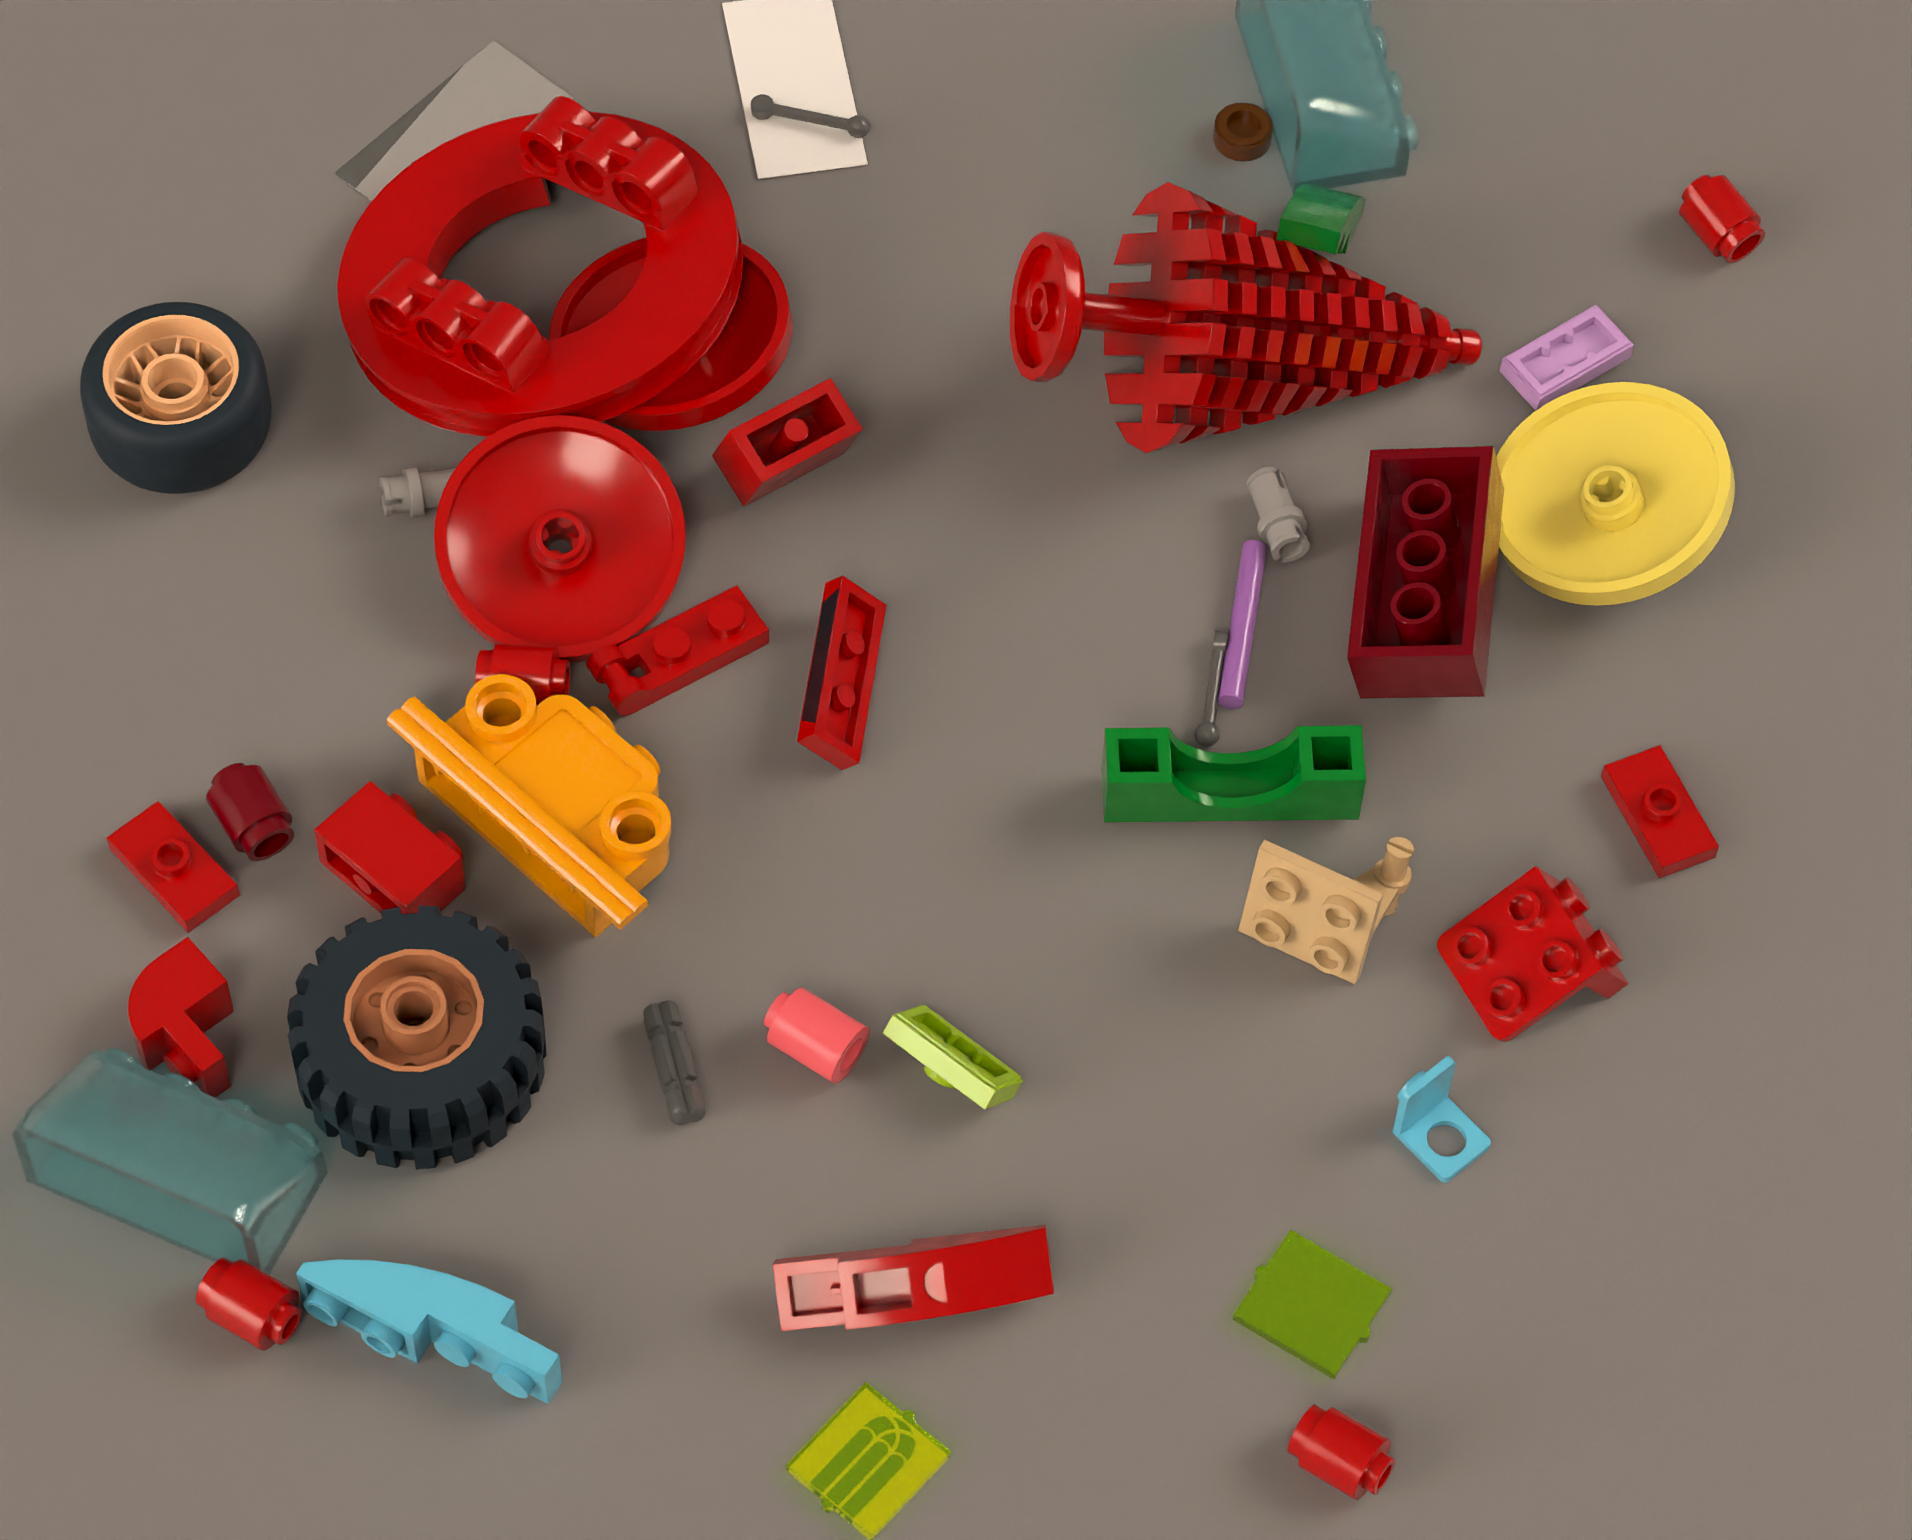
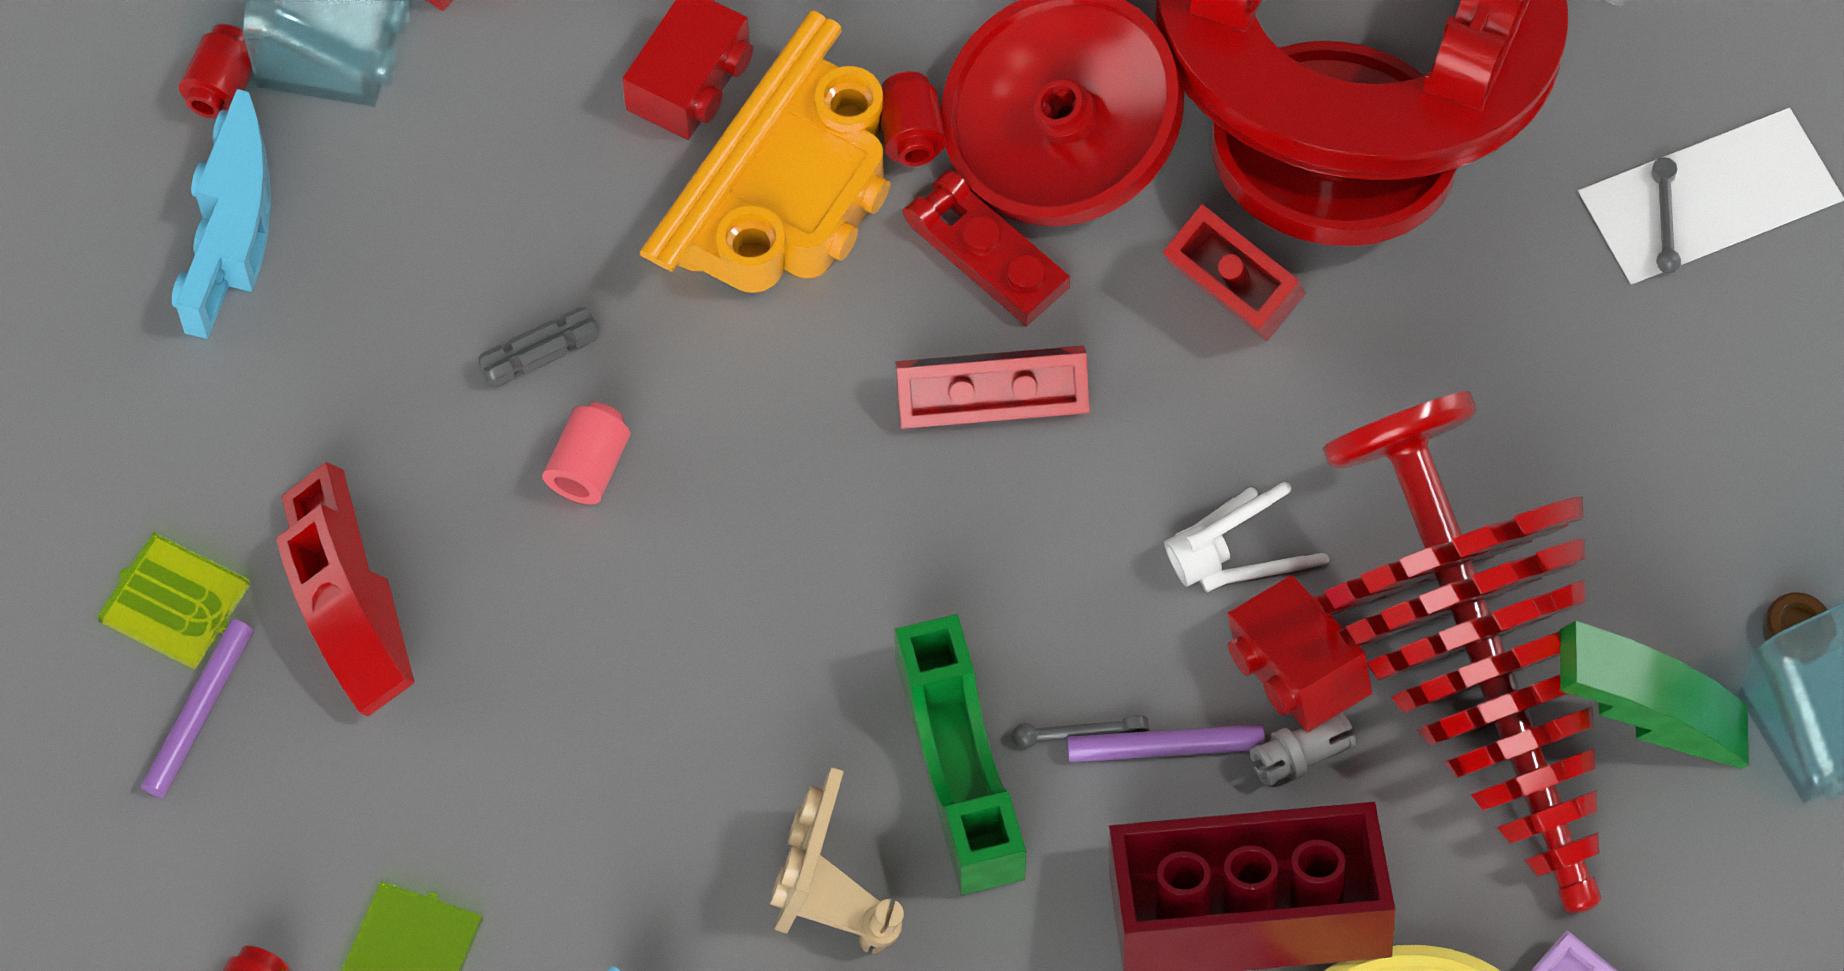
camera: 80 degrees right, 5 degrees up
black wheel [287,905,547,1170] -> none
lime plate [882,1005,1024,1110] -> none
none -> medium lavender bar [141,619,254,798]
none -> white plant [1164,482,1329,593]
none -> red brick [1227,575,1372,733]

